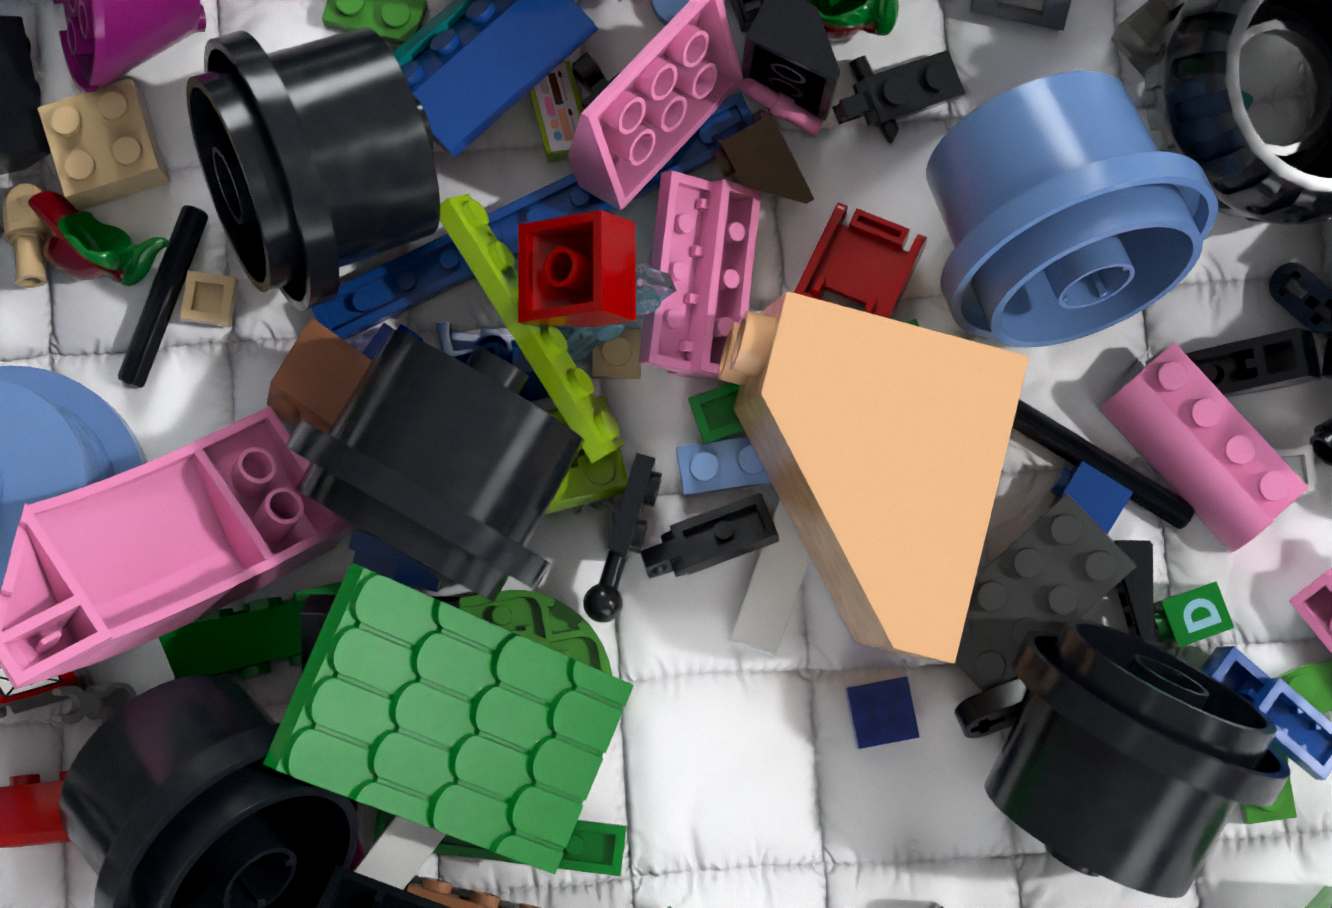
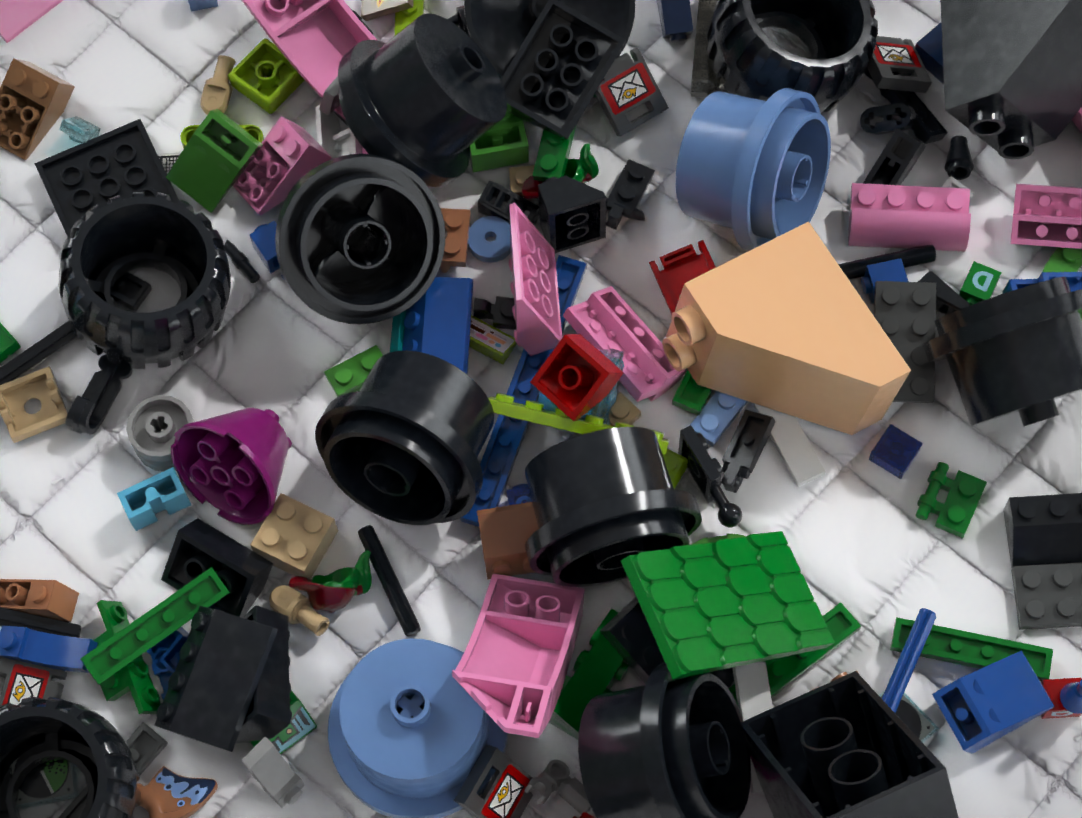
camera: 40 degrees left, 15 degrees down
tan plate [180,271,239,328] -> none
blue slope [348,529,441,592] -> none
dark brown slope [711,109,814,204] -> none
bright pink piece [738,78,823,136] -> none
black beam [954,678,1031,739] -> none
none -> green plate [915,462,987,538]

